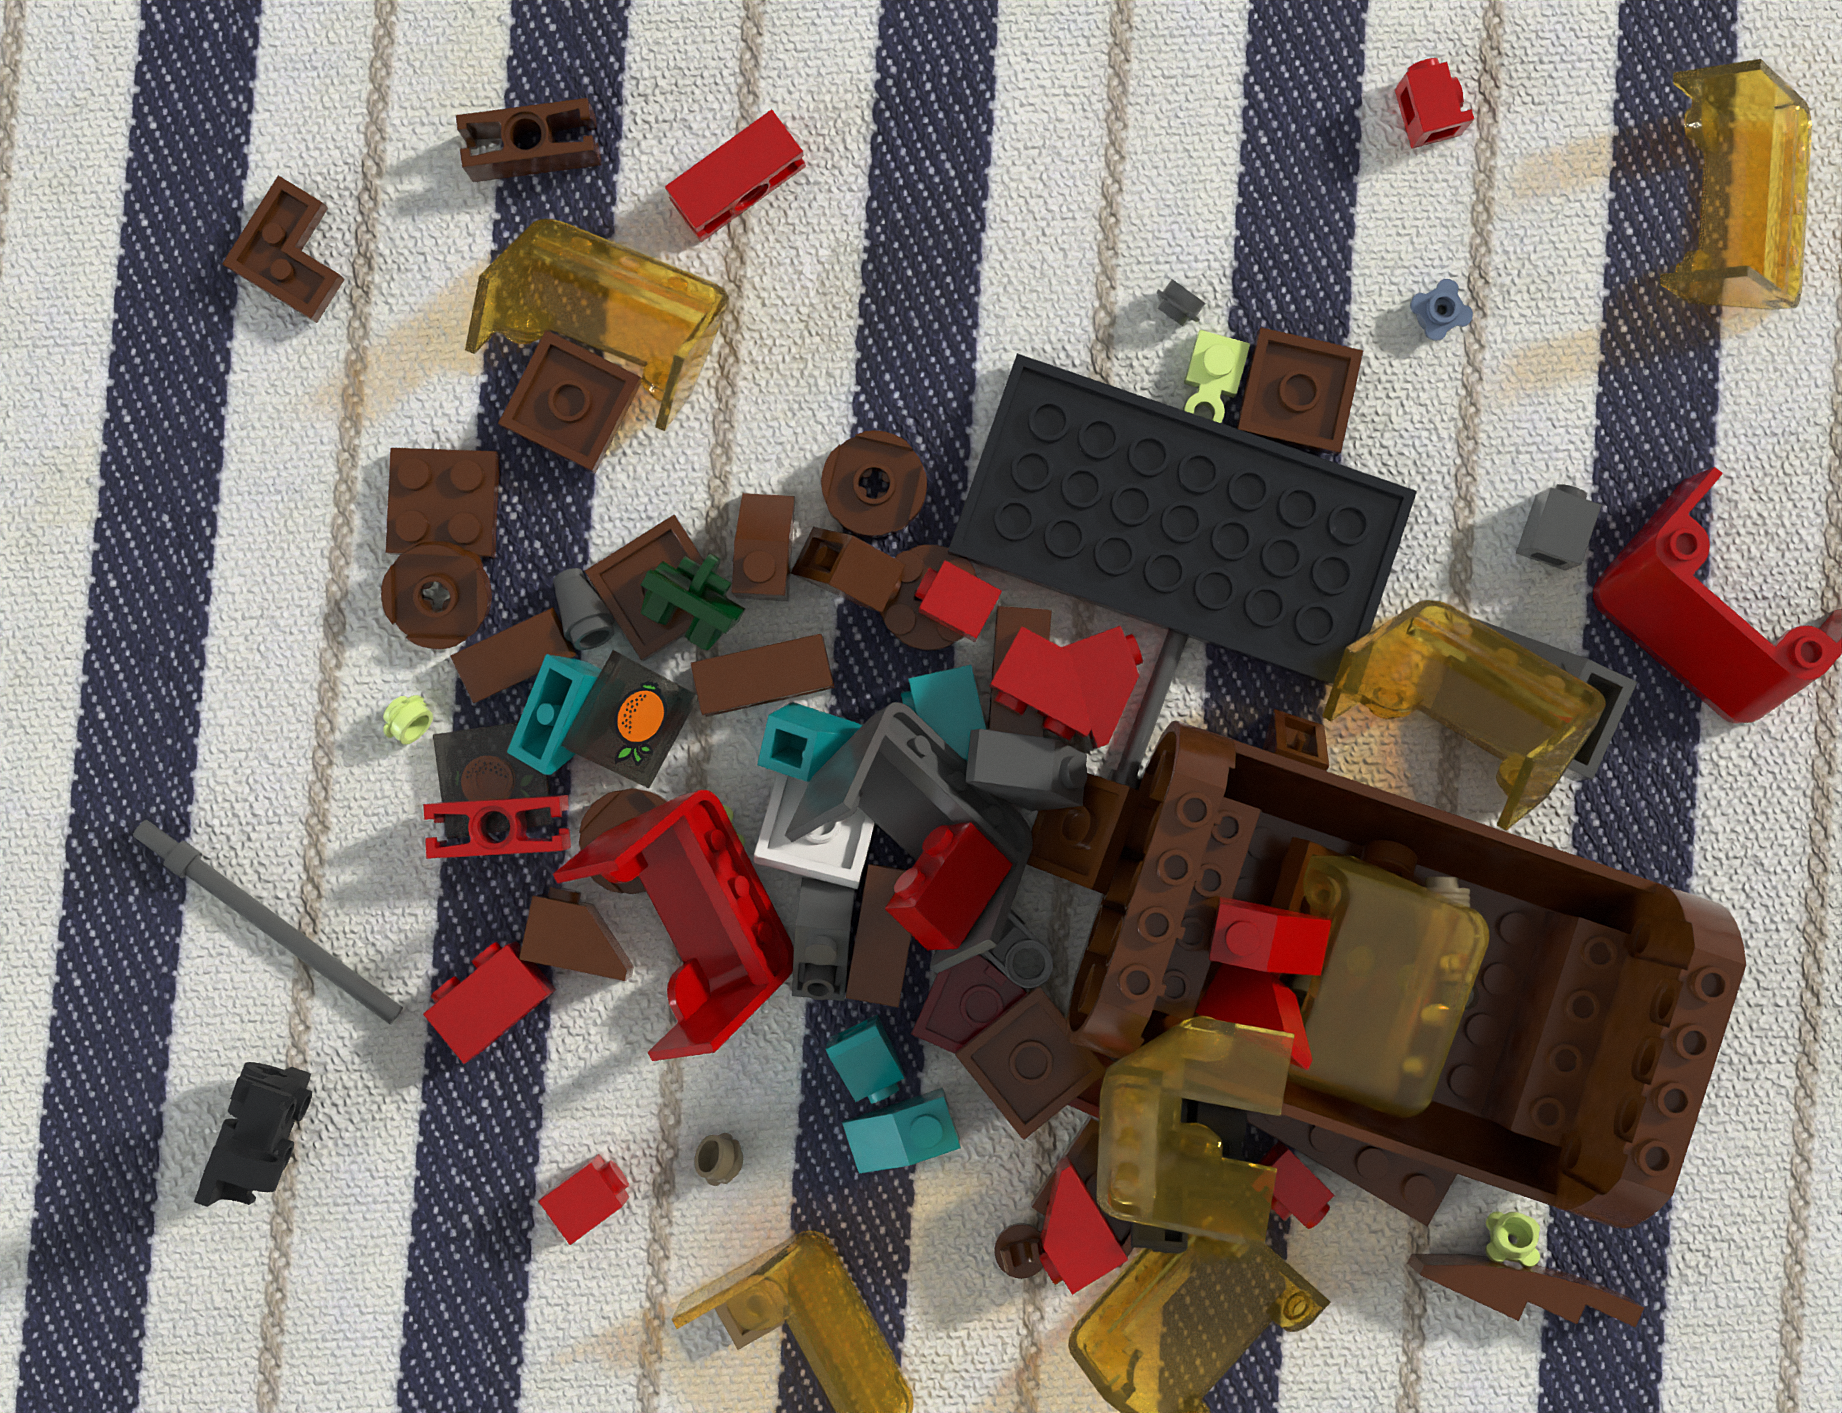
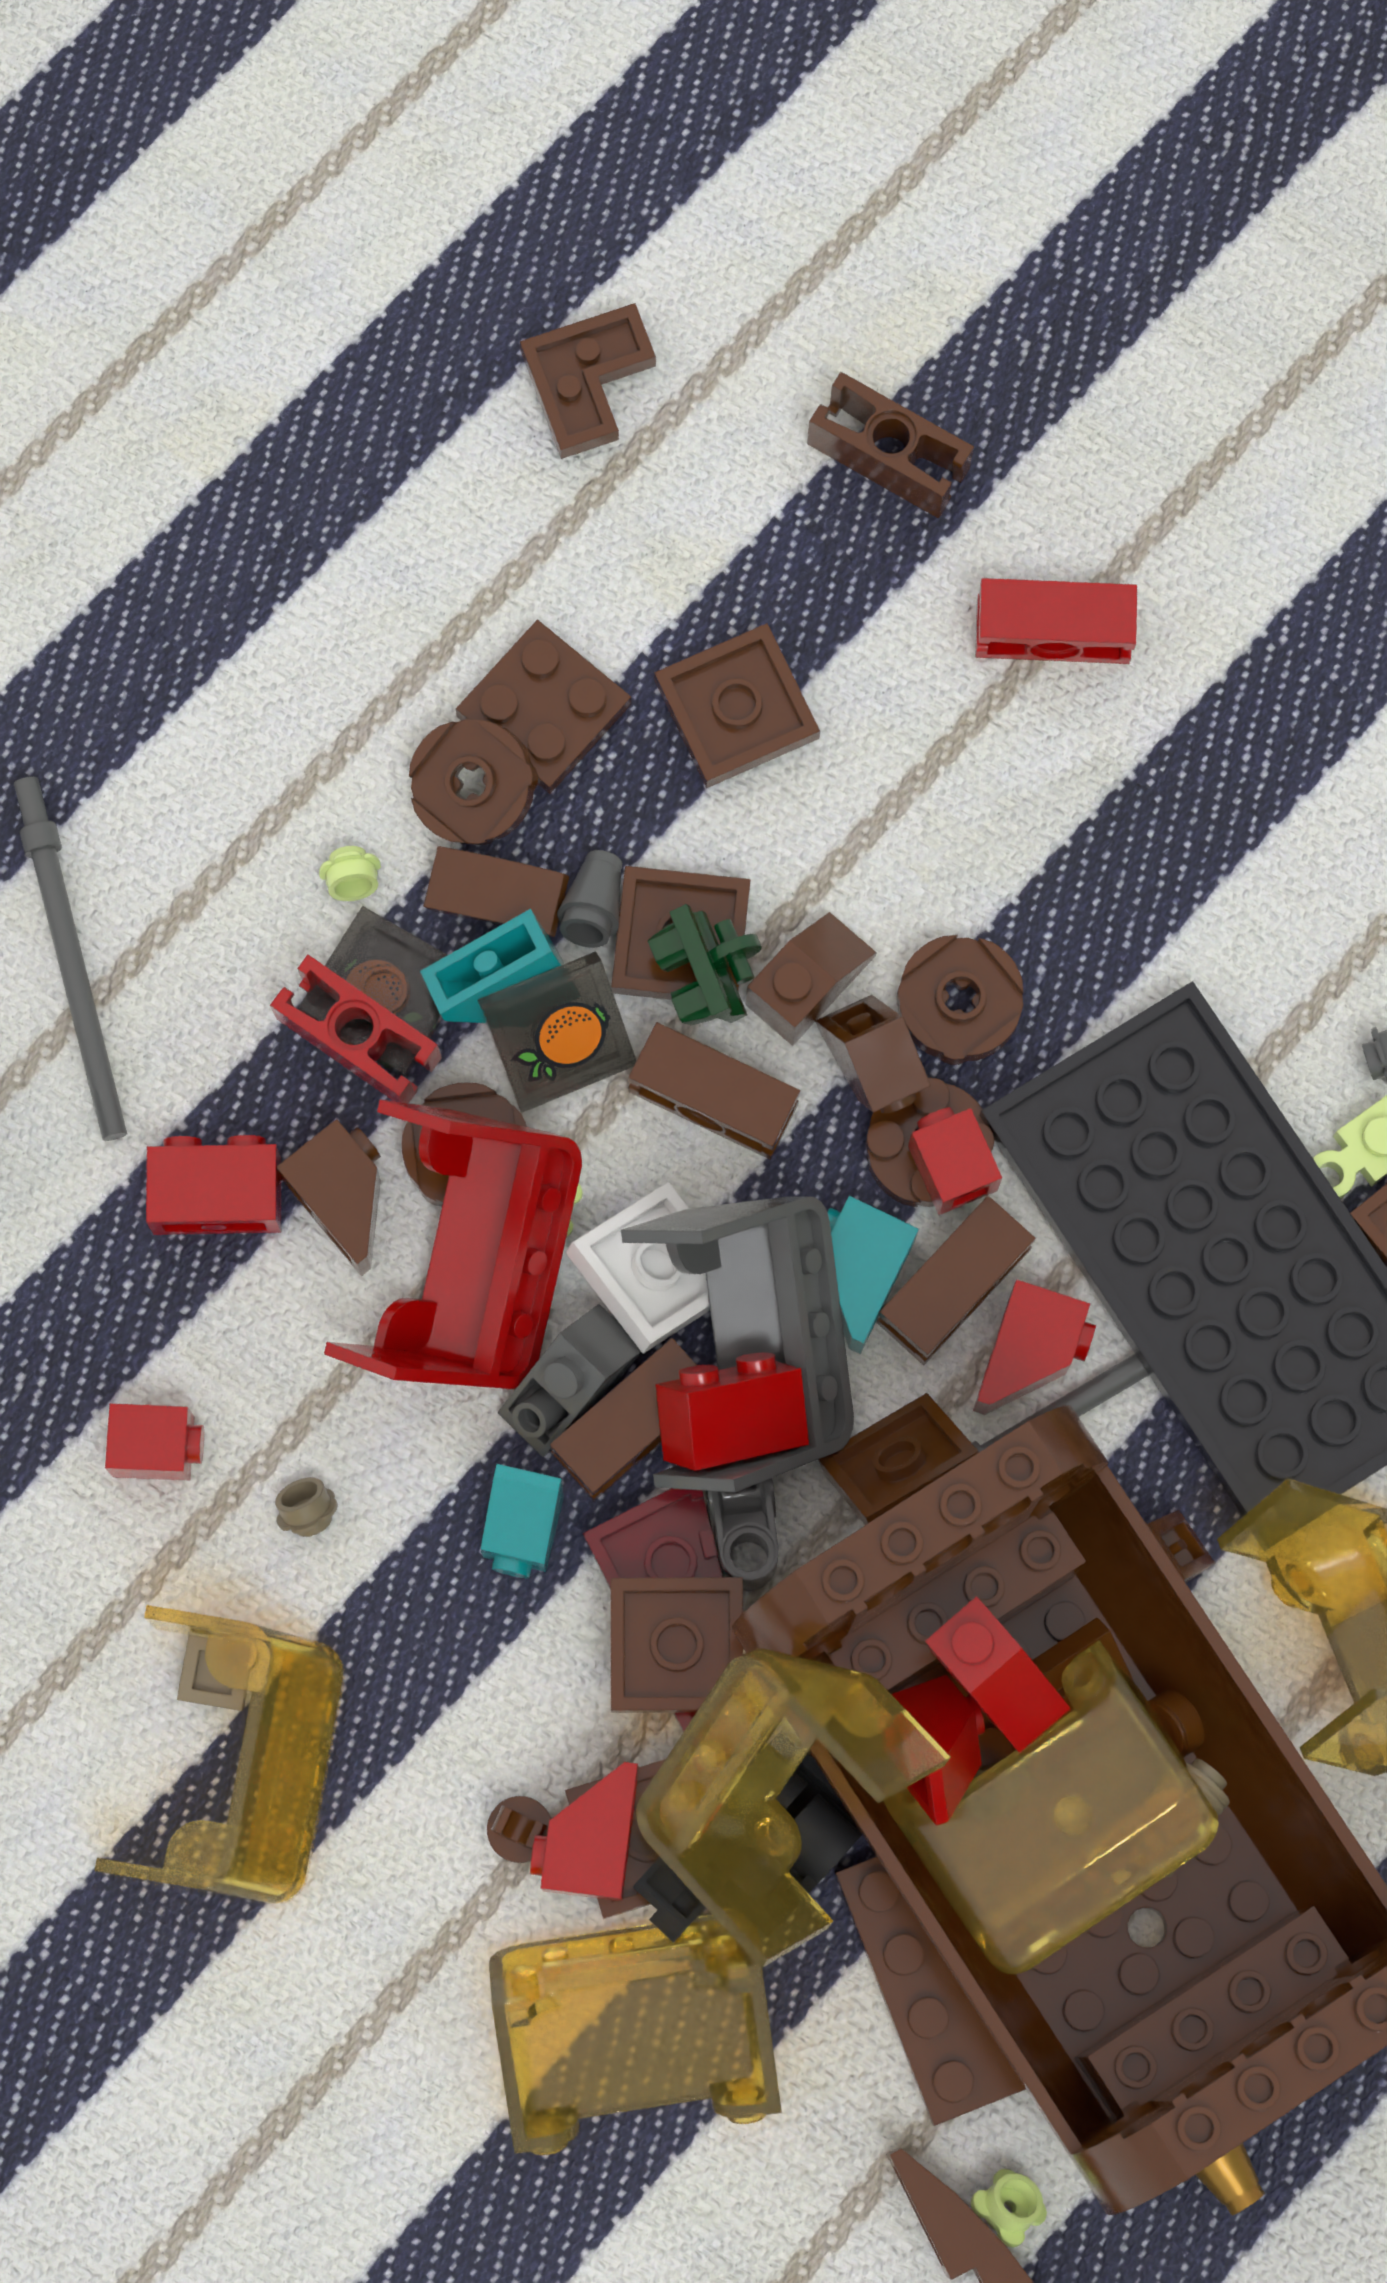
camera: 40 degrees right, 10 degrees down
clear yellow windscreen [465,219,729,431] -> none
teal slope [757,702,863,782] -> none
teal slope [842,1088,961,1174] -> none
dark grey slope [965,729,1087,812] -> none
red slope [989,626,1093,742] -> none
red brick [1245,1141,1335,1229] -> none

